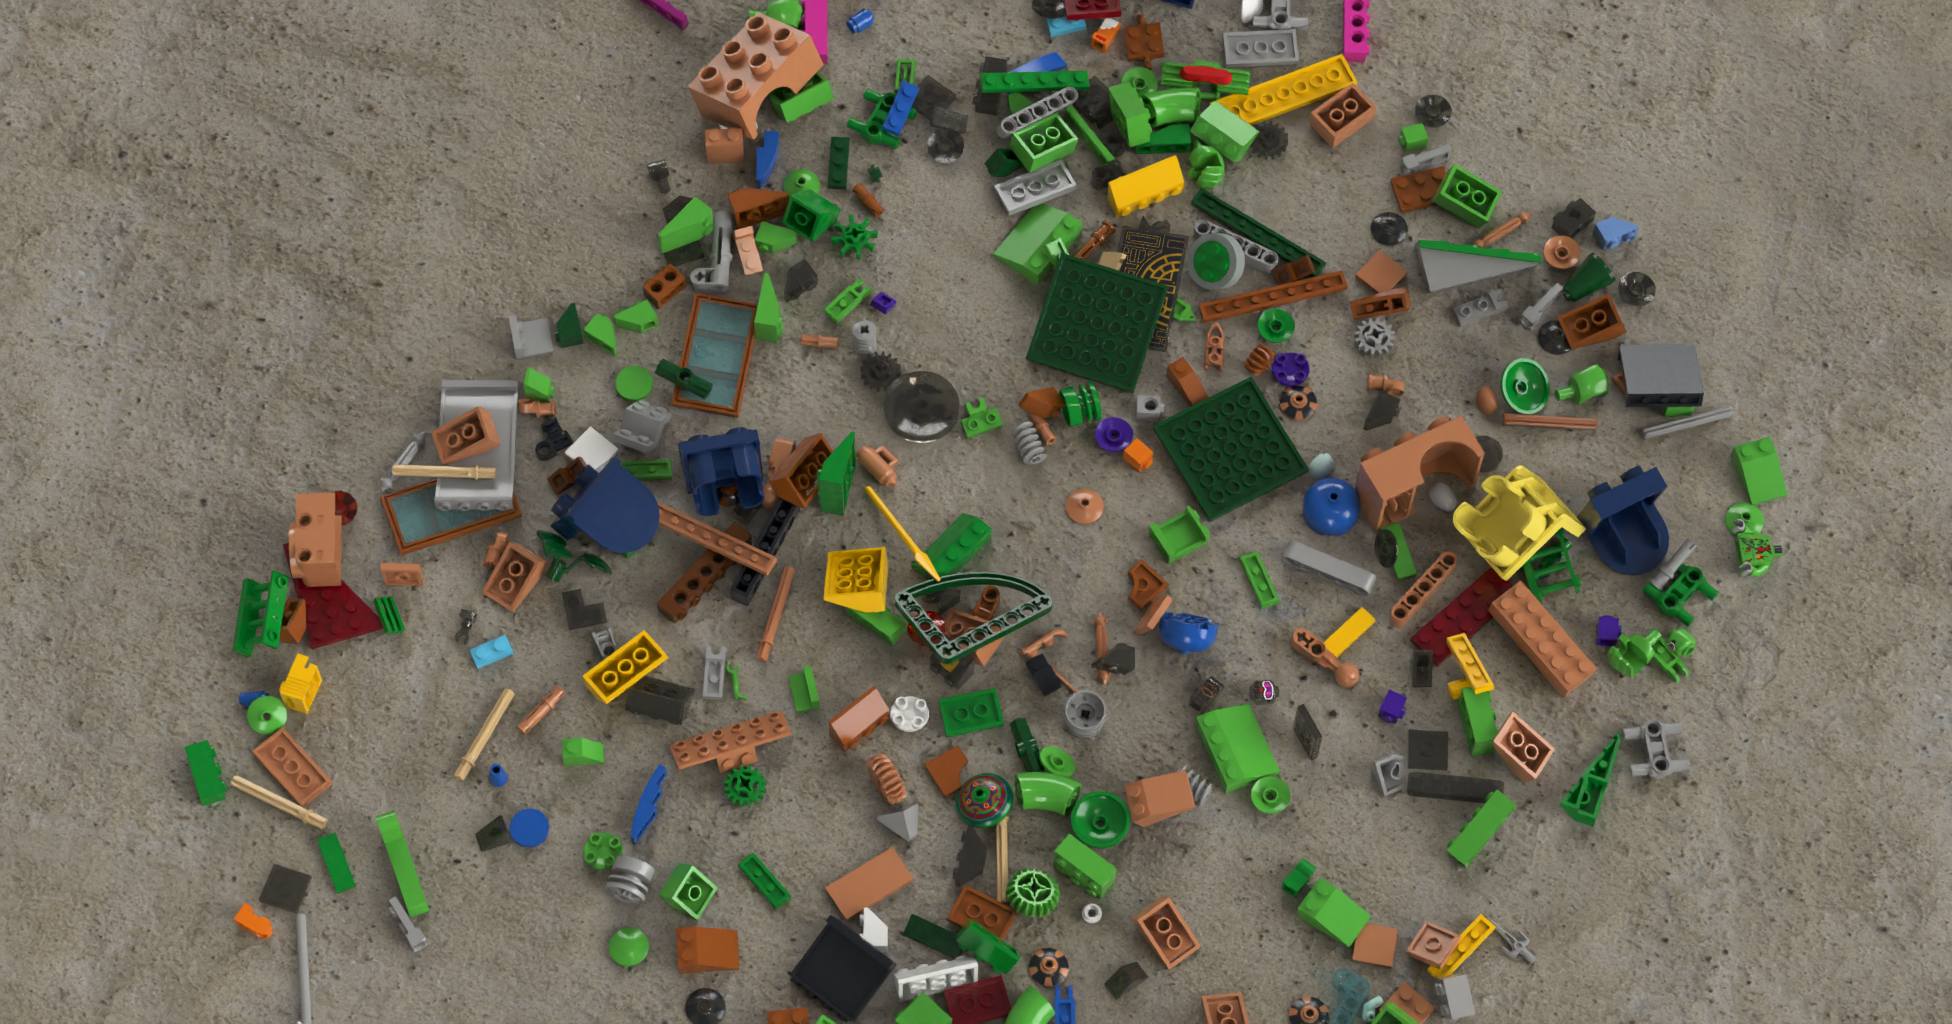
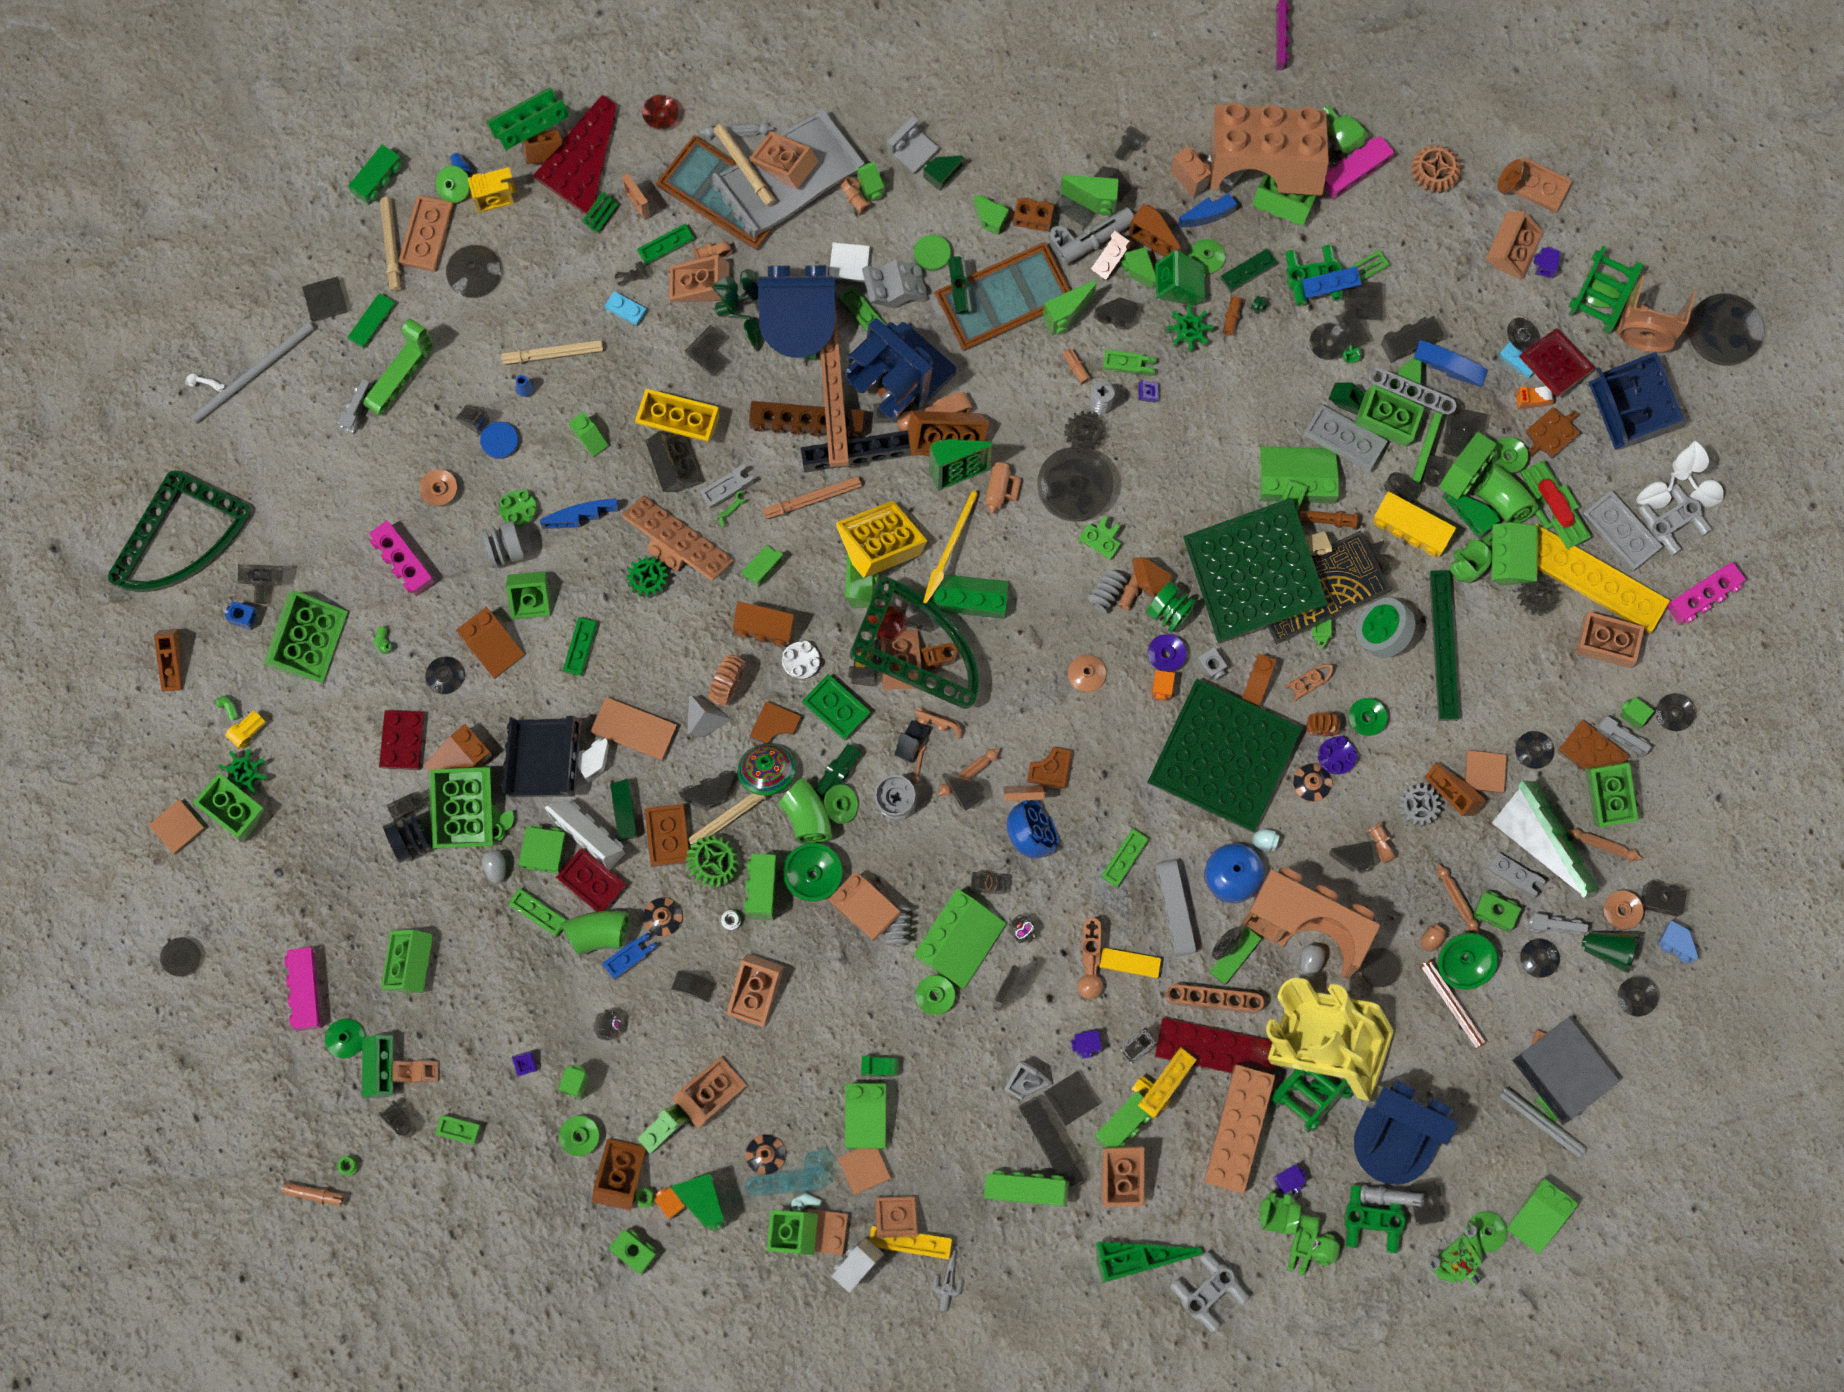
camera: 55 degrees right, 10 degrees up
orange leg [234,903,273,939] -> none
nougat piece [289,492,342,587] -> none
nougat pin [516,685,566,735] -> none
black piece [535,417,573,461] -> none
reddish brown slope [547,457,586,494] -> none
bright green slope [583,313,617,357] -> none
light grey piece [591,626,618,661] -> none
bright green dish [609,927,649,967] -> none
blue brick [846,8,874,34] -> none
green slope [956,918,1020,974] -> none
green plate [979,70,1090,93] -> none
bright green panel [1149,506,1210,564] -> none
light grey beam [1193,220,1278,274] -> none
dark orange plate [1199,271,1348,323] -> none
reddish brown slope [1272,255,1316,285] -> none
bright green piece [1555,364,1609,404] -> none
dark orange slope [1557,293,1627,349] -> none
none -> dark pink brick [369,520,435,597]
none -> nougat dish [419,469,457,506]
none -> clear smoke dish [446,245,502,298]
none -> green tile [637,223,695,266]
none -> green piece [1341,345,1361,363]
none -> clear smoke brick [1408,1181,1446,1226]
none -> nougat wheel [1437,864,1479,934]
none -> bright green brick [1473,891,1521,932]

